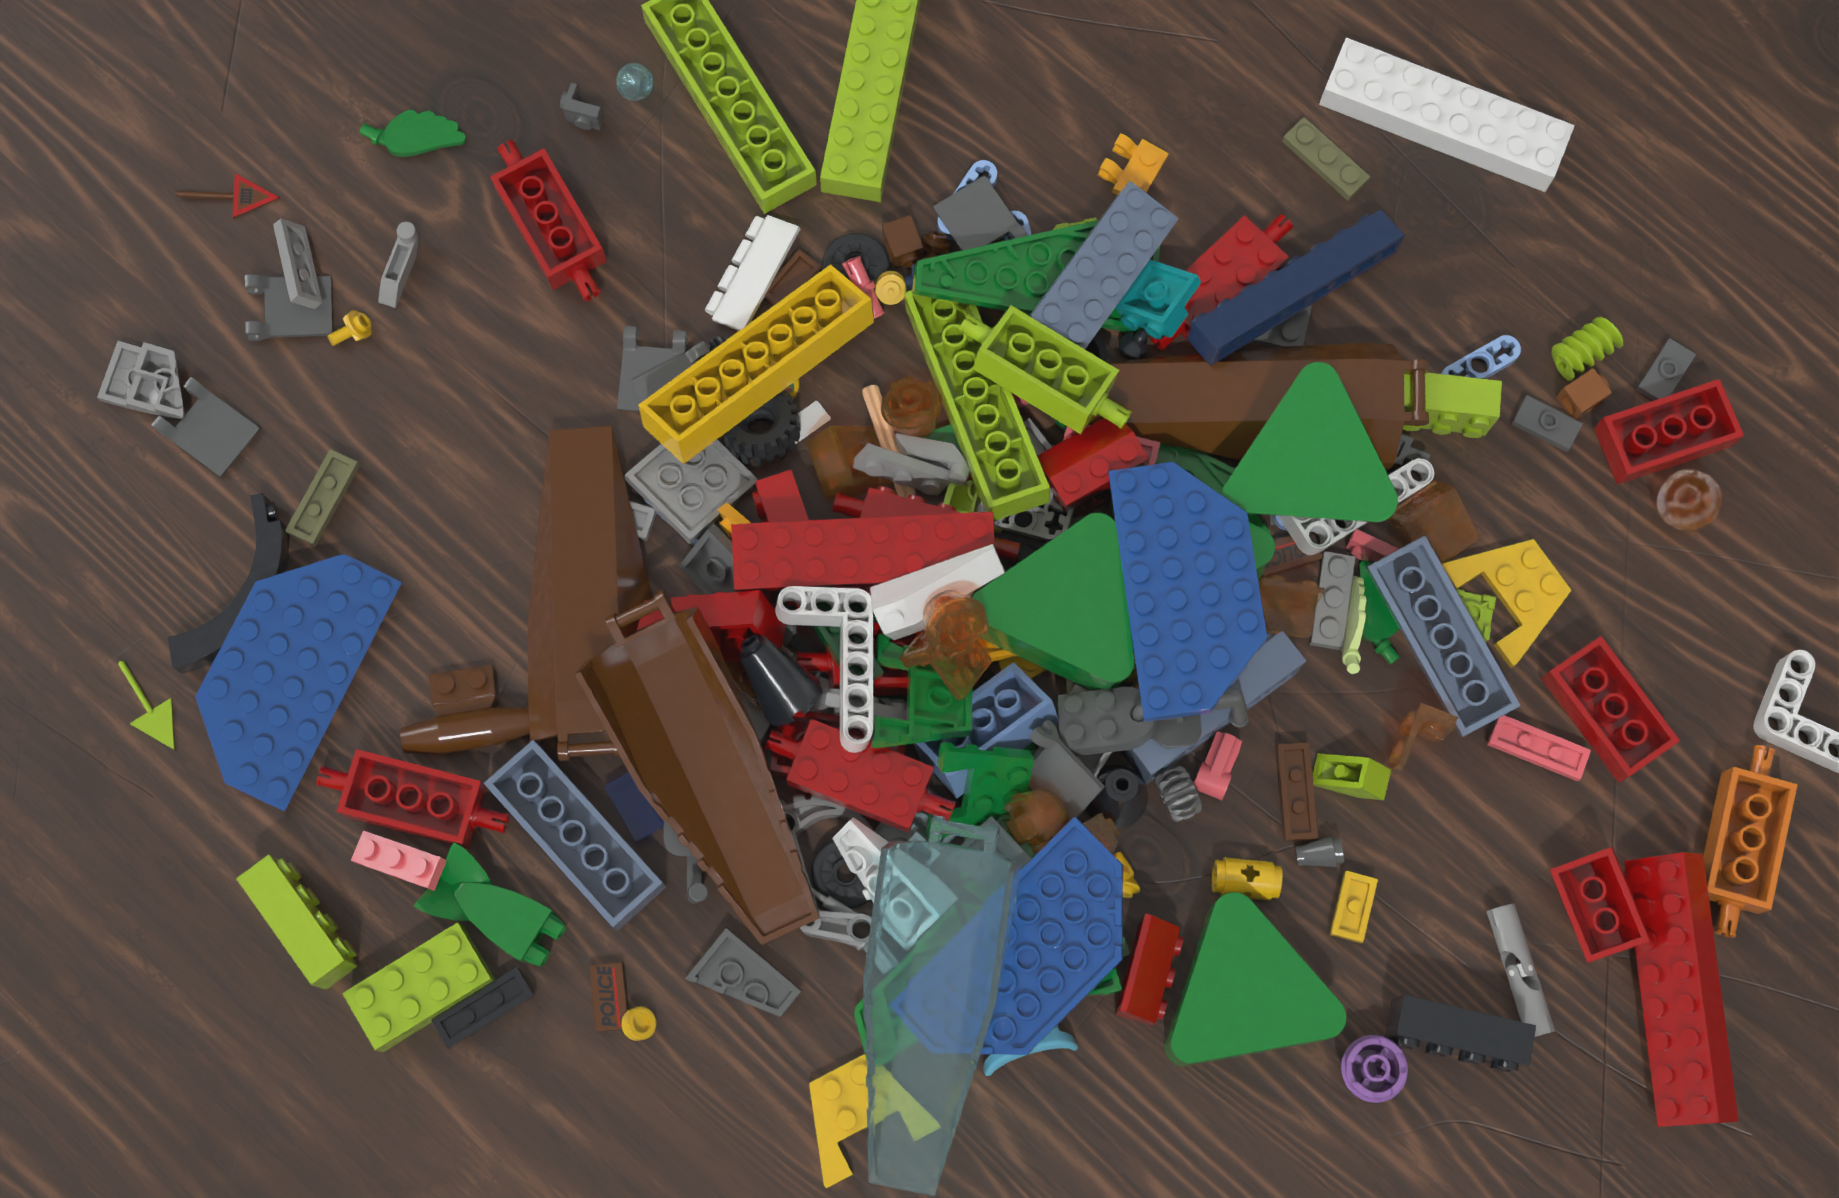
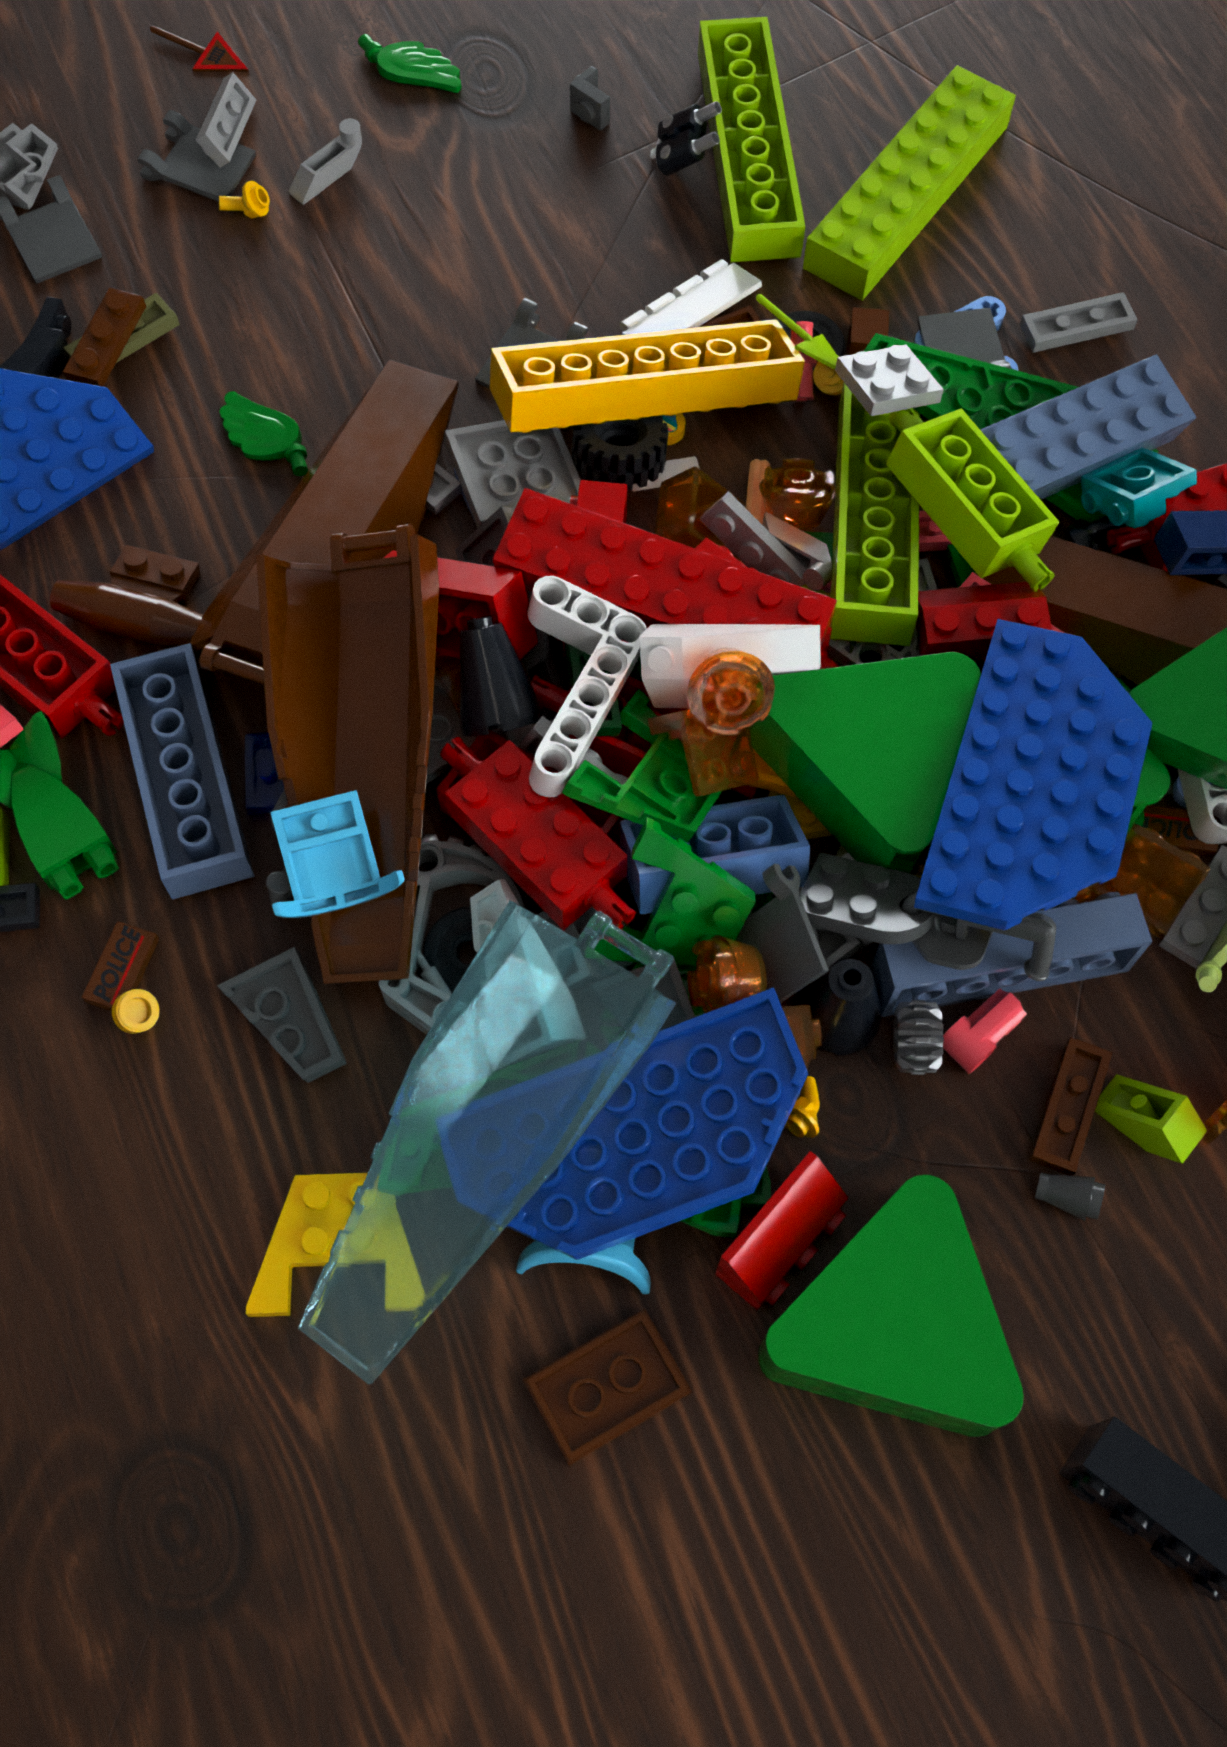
camera: 25 degrees right, 10 degrees down
red brick [490,140,607,302] -> none
clear light blue piece [616,63,654,102] -> none
light orange plate [1098,133,1169,195] -> none
yellow piece [1212,857,1282,901] -> none
yellow plate [1329,871,1378,943] -> none
medium lavender cone [1341,1035,1408,1103] -> none
none -> reddish brown plate [63,287,146,386]
none -> green animal [219,391,308,476]
none -> medium azure piece [271,790,405,918]
none -> reddish brown tile [523,1308,692,1466]
none -> black piece [650,101,722,176]
none -> lime piece [756,294,838,370]
none -> light grey plate [835,344,944,416]
none -> light grey plate [1020,292,1138,353]

